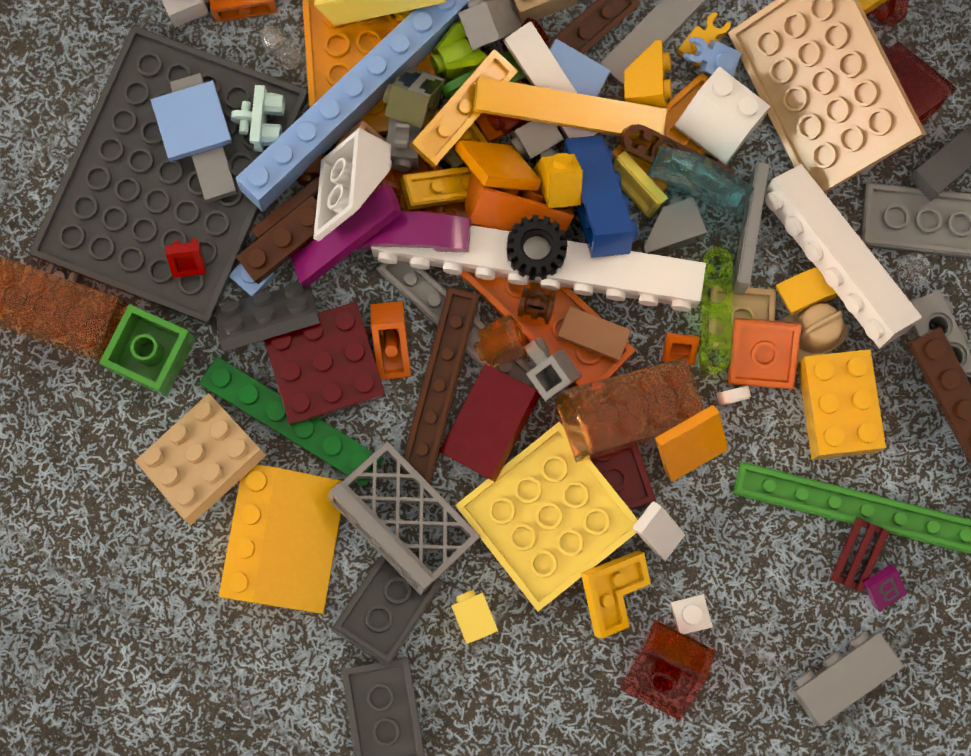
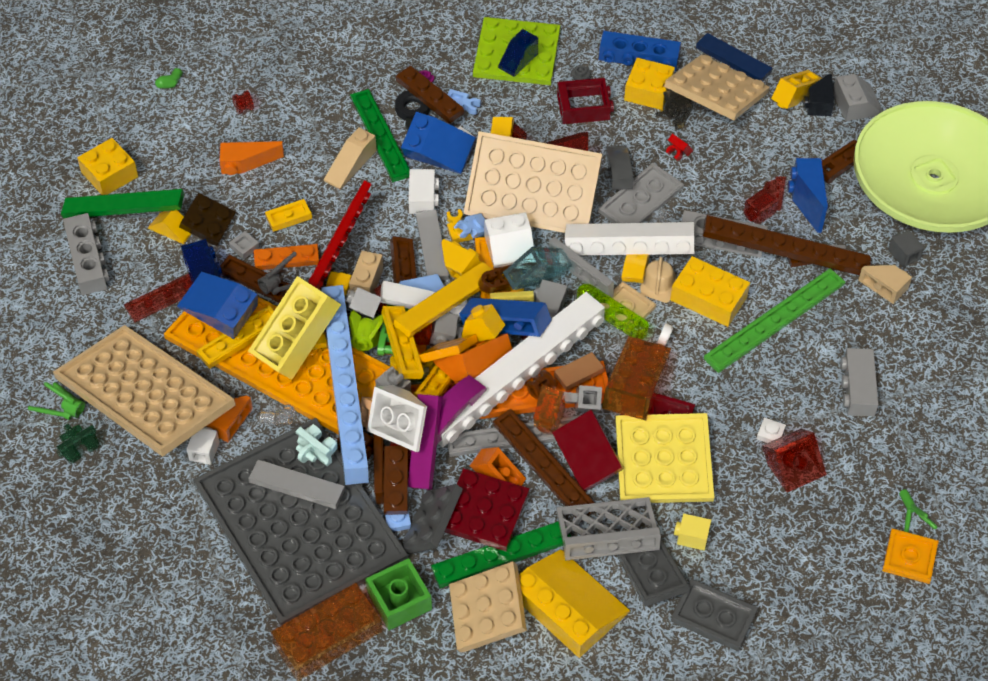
camera: 55 degrees left, 25 degrees down
light blue tile [150,80,233,162] -> none
red tile [166,238,206,278] -> none
olive brick [383,67,445,128] -> none
black tyre [506,215,568,280] -> none
yellow plate [581,551,651,639] -> none
white tile [633,501,685,561] -> none
light orange tile [655,405,728,482] -> none
orange slope [662,333,700,365] -> none
orange tile [727,318,801,389] -> none
dark red tile [830,517,890,593] -> none
magenta tile [863,565,907,612] -> none

